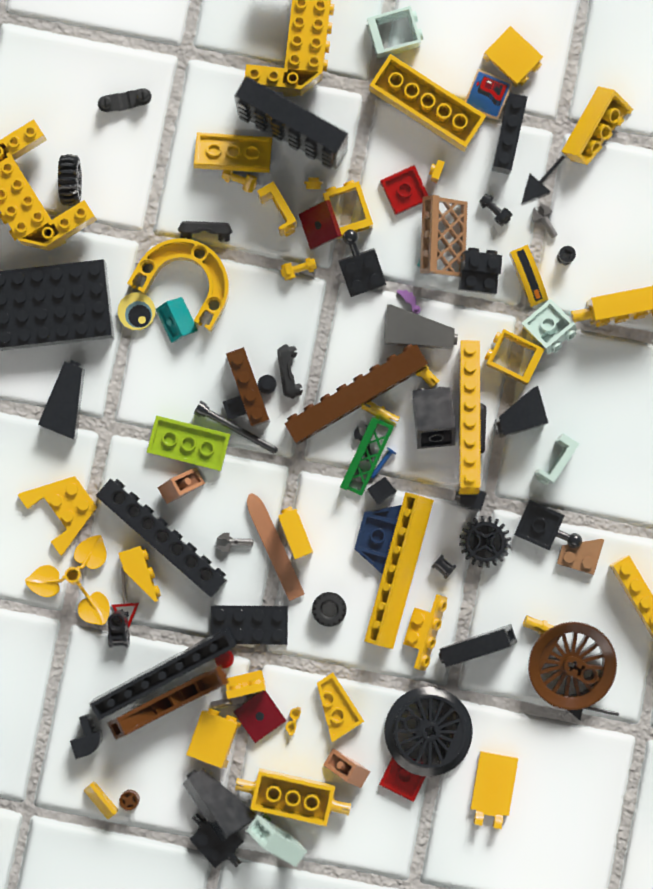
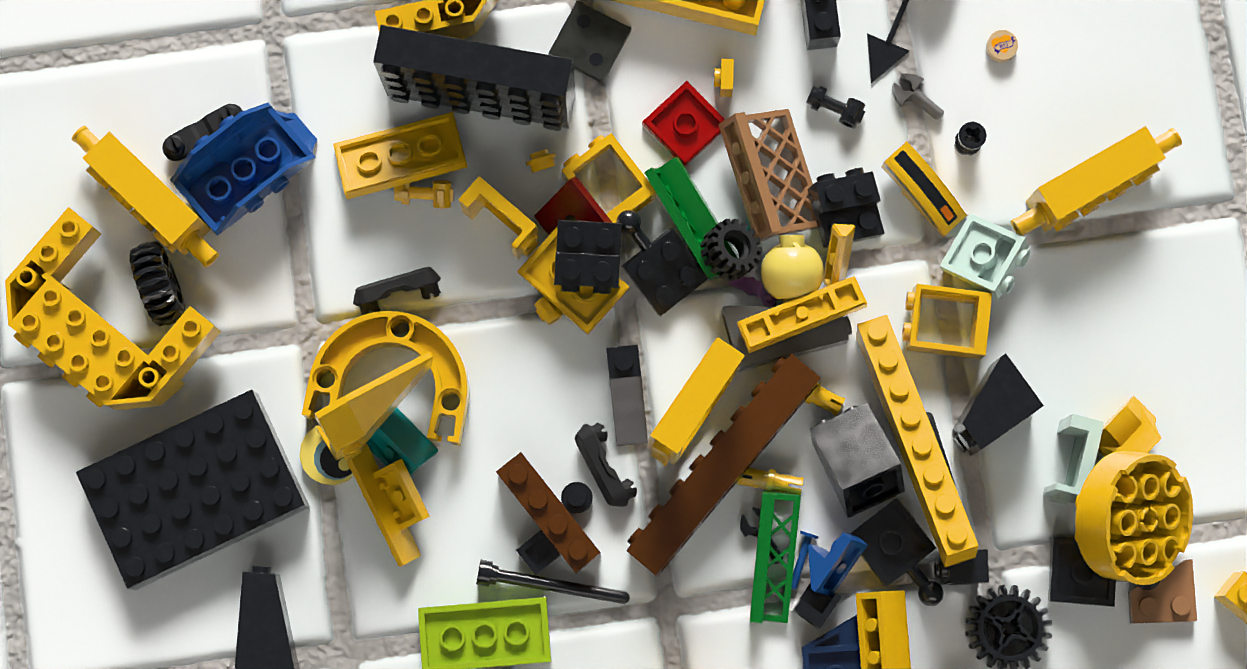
camera: 20 degrees left, 5 degrees down
none -> yellow brick [71,126,219,268]
none -> blue slope [170,102,318,236]
none -> yellow wedge [315,351,433,461]
none -> yellow bracket [347,443,430,567]
none -> yellow tile [517,226,630,335]
none -> pearl dark grey tile [548,0,632,83]
none -> black plate [554,220,622,294]
none -> black slope [606,344,648,446]
none -> green fence [644,157,739,280]
none -> yellow window [648,337,745,466]
none -> black tyre [700,218,762,281]
none -> yellow plate [737,276,868,353]
none -> light yellow brick [761,235,824,304]
none -> blue slope [808,533,868,596]
none -> yellow slope [823,224,855,287]
none -> black plate [850,497,944,606]
none -> tan tile [986,30,1018,63]
none -> yellow brick [1075,450,1193,585]
none -> yellow slope [1098,396,1162,457]

